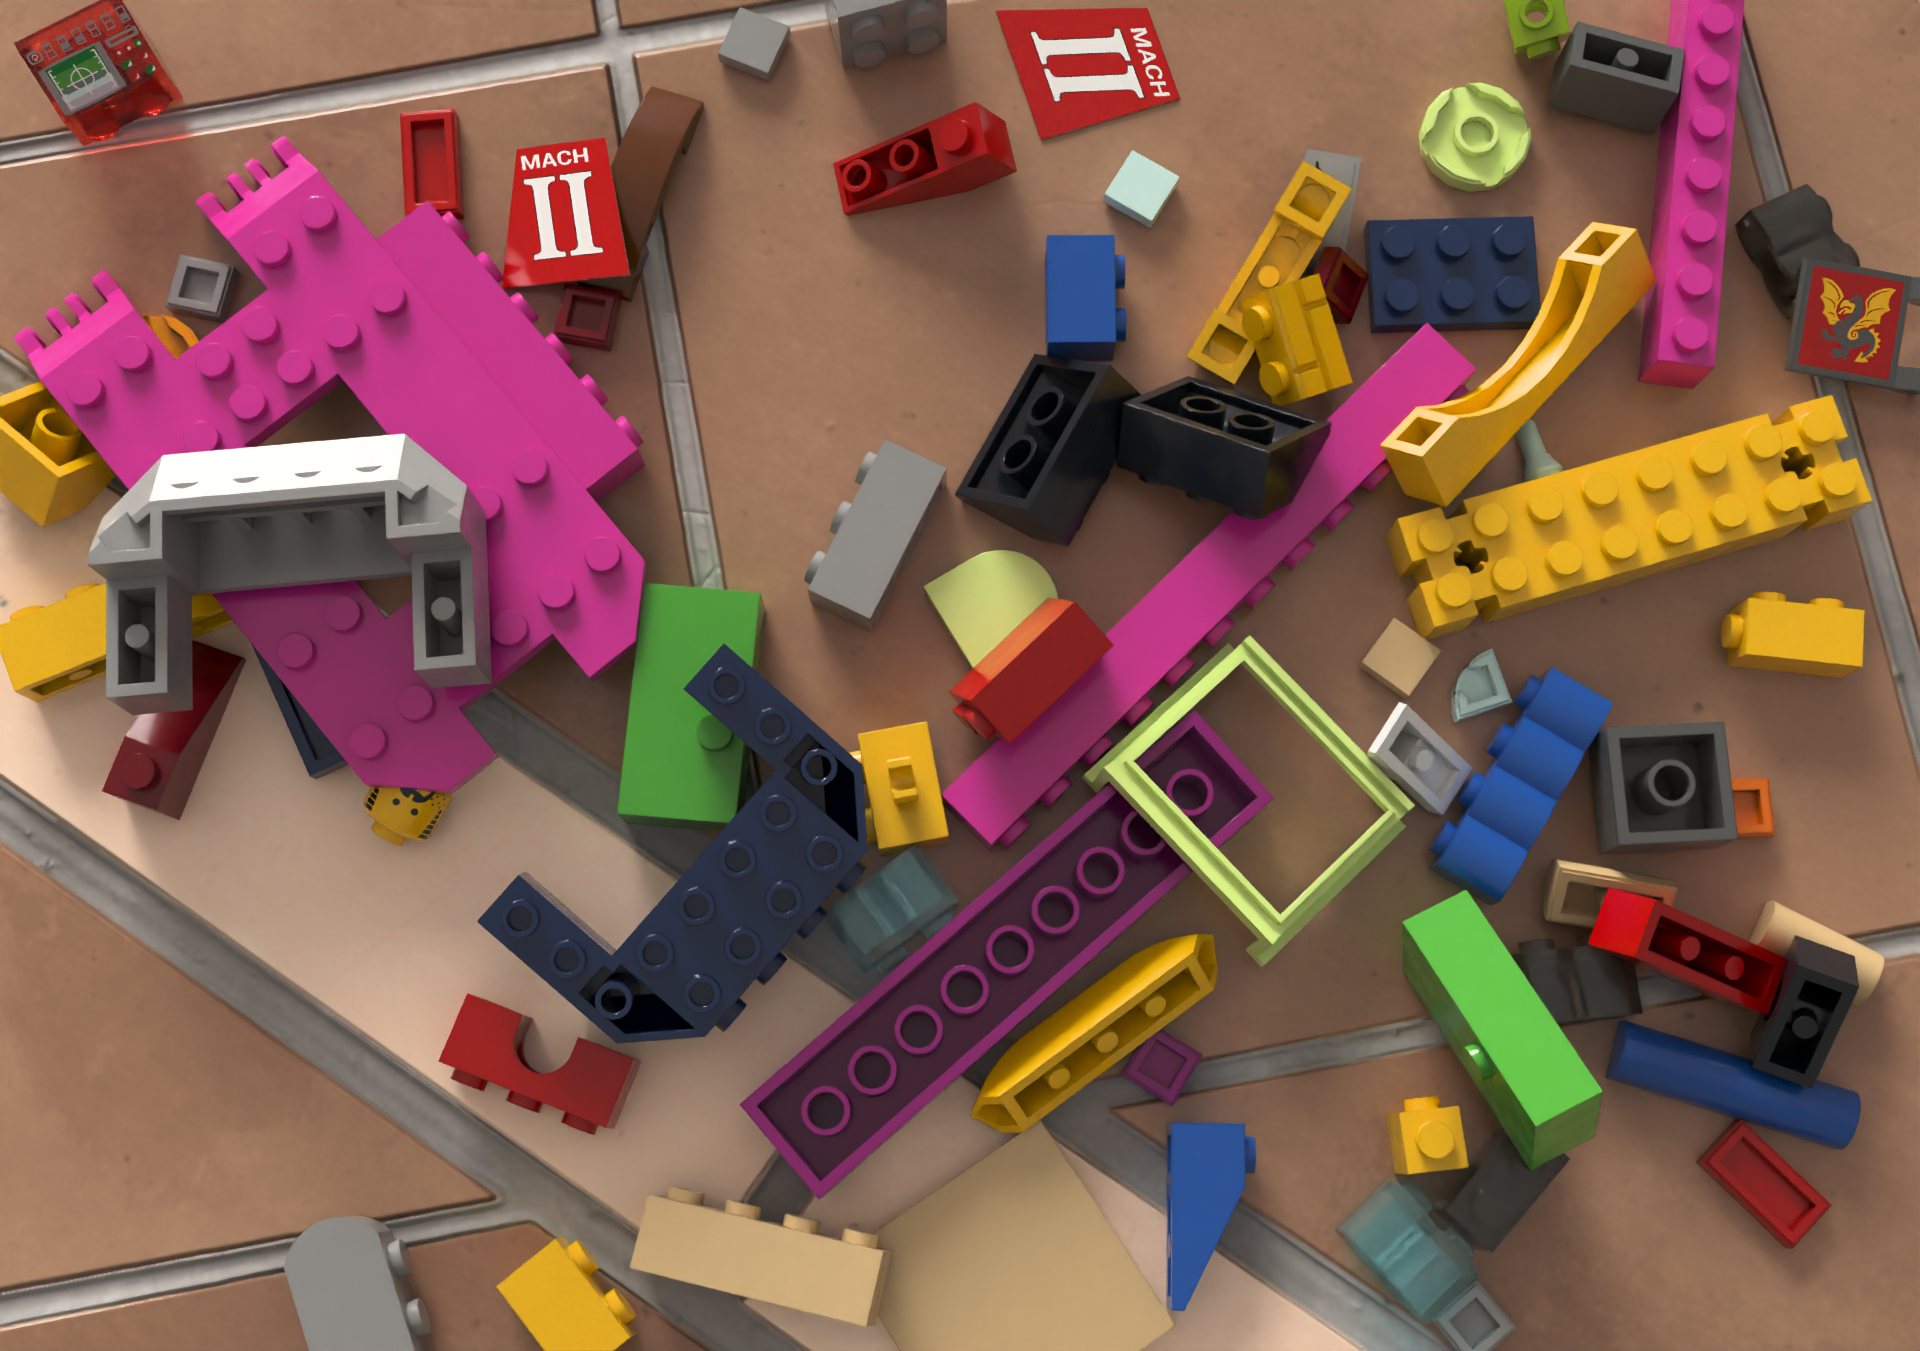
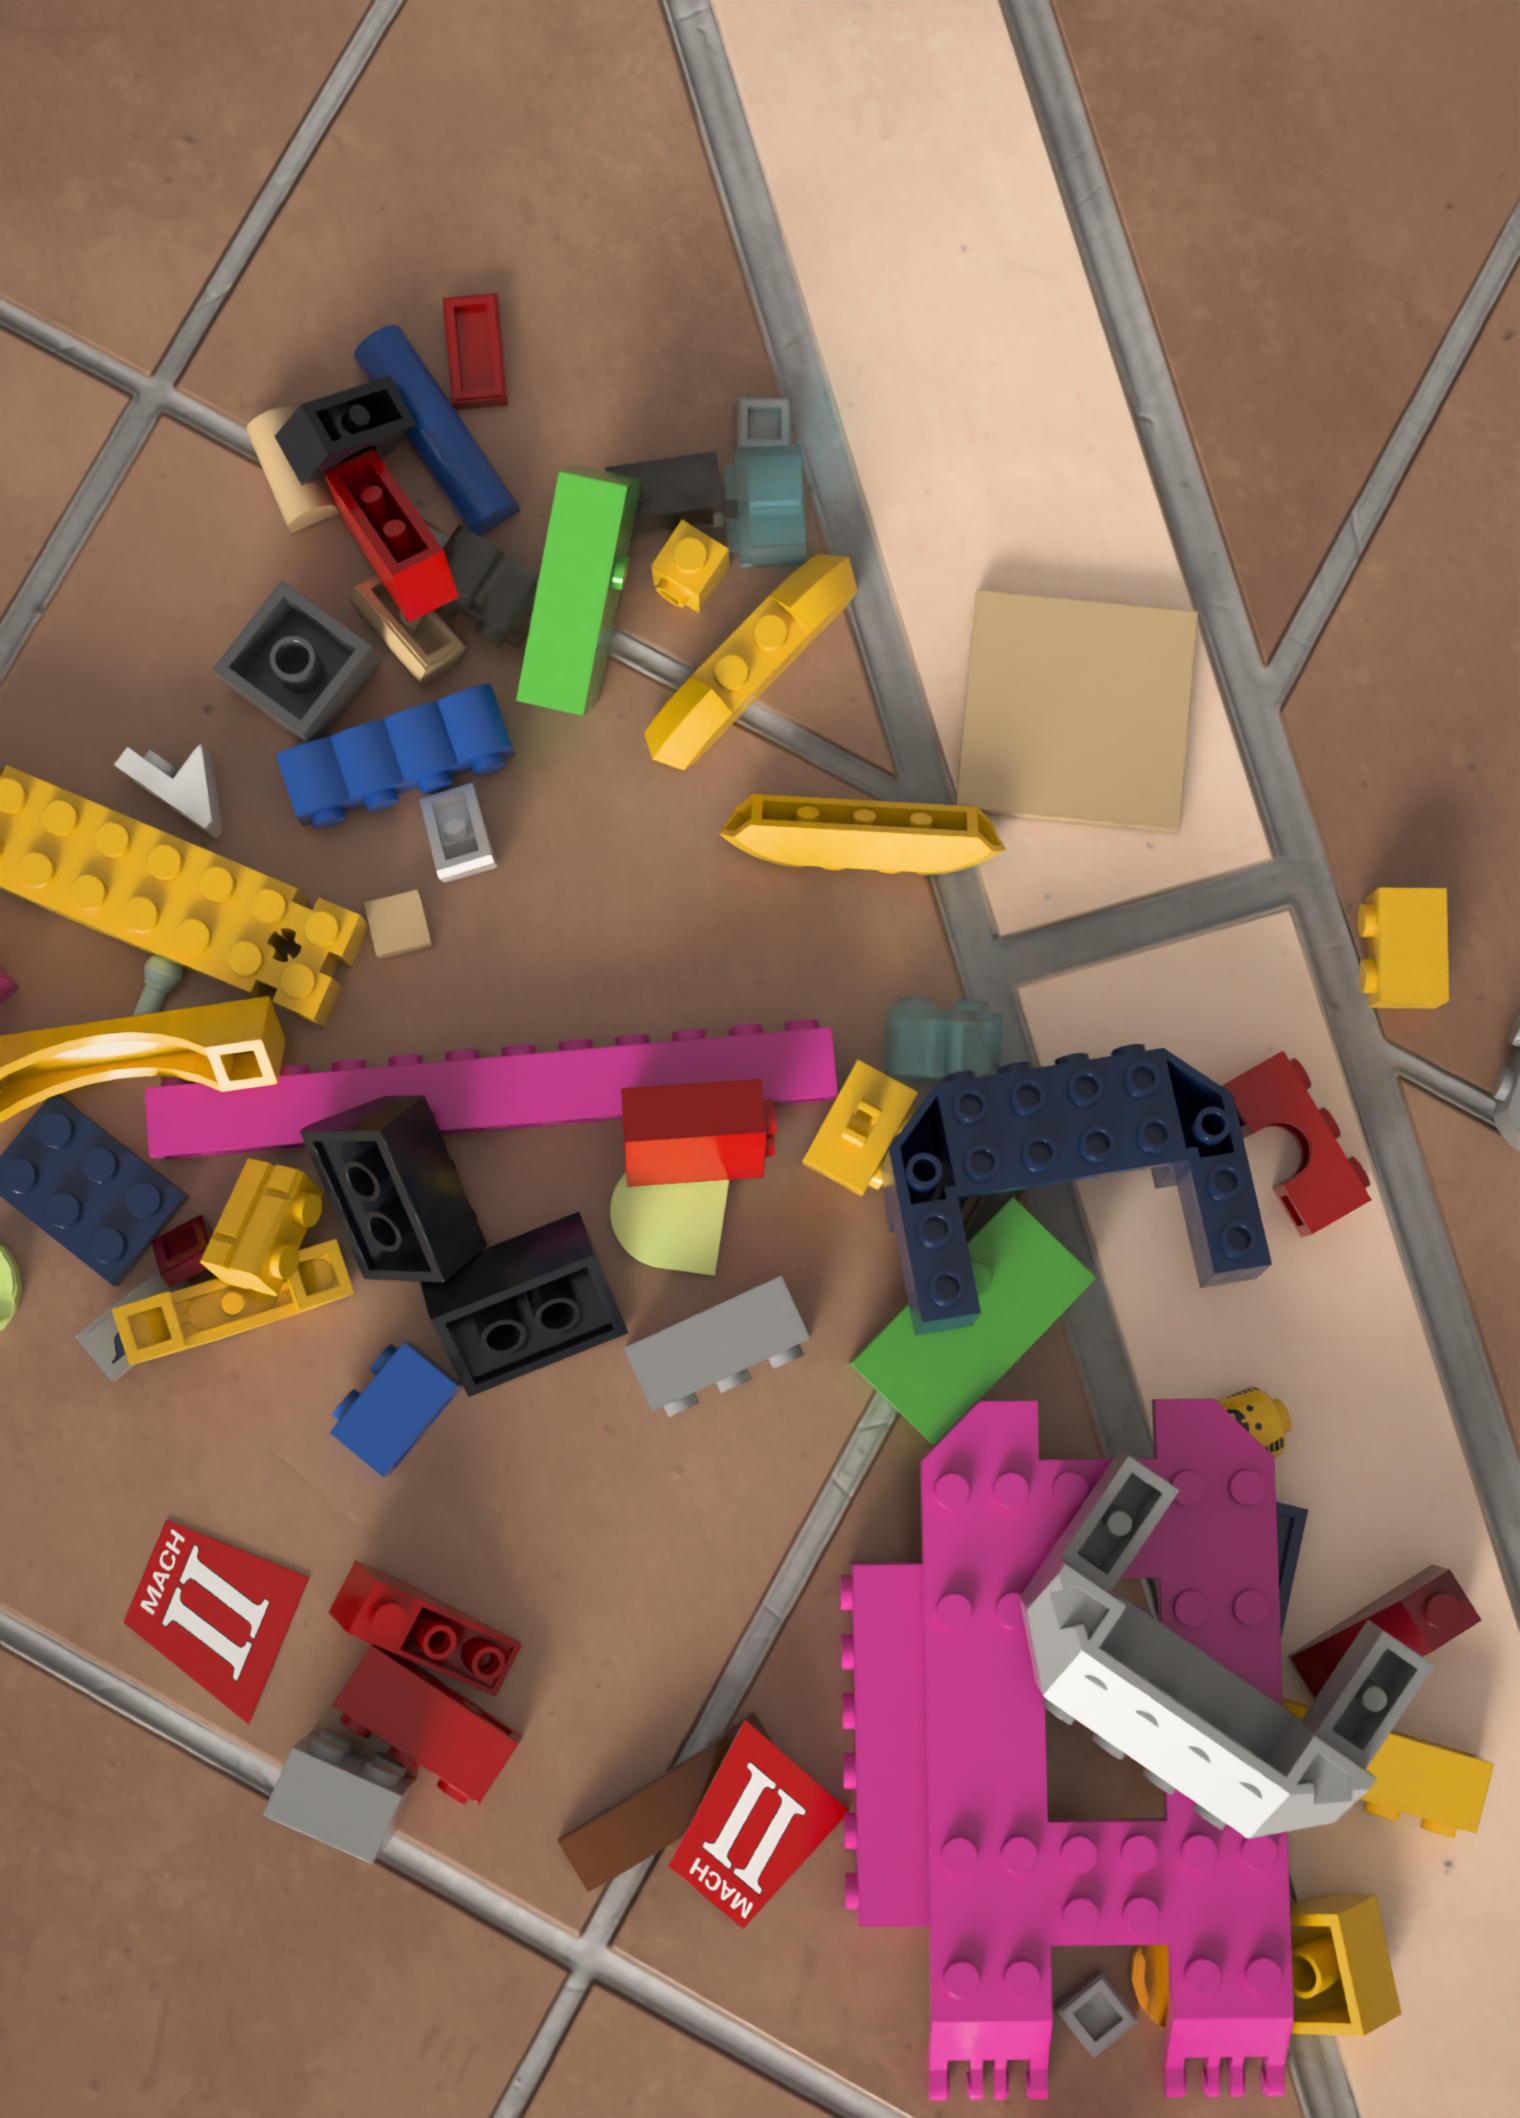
camera: 140 degrees left, 5 degrees up
red tile [400,109,464,220] -> none
dark red tile [553,283,622,351] -> none
tan brick [630,1186,893,1327] -> none
light grey tile [718,7,791,81] -> none
magenta brick [739,710,1274,1199] -> none
yellowish green piece [1082,635,1415,967] -> none
light aqua tile [1103,150,1180,228] -> none
magenta tile [1120,1029,1203,1106] -> none
blue slope [1166,1122,1256,1311] -> none
light aqua tile [1451,649,1512,723] -> none
yellow brick [1721,592,1865,678] -> none
orange tile [1731,778,1775,839] -> none
none -> white slope [114,744,223,840]
none -> red brick [332,1644,523,1804]
none -> yellow brick [644,554,858,770]

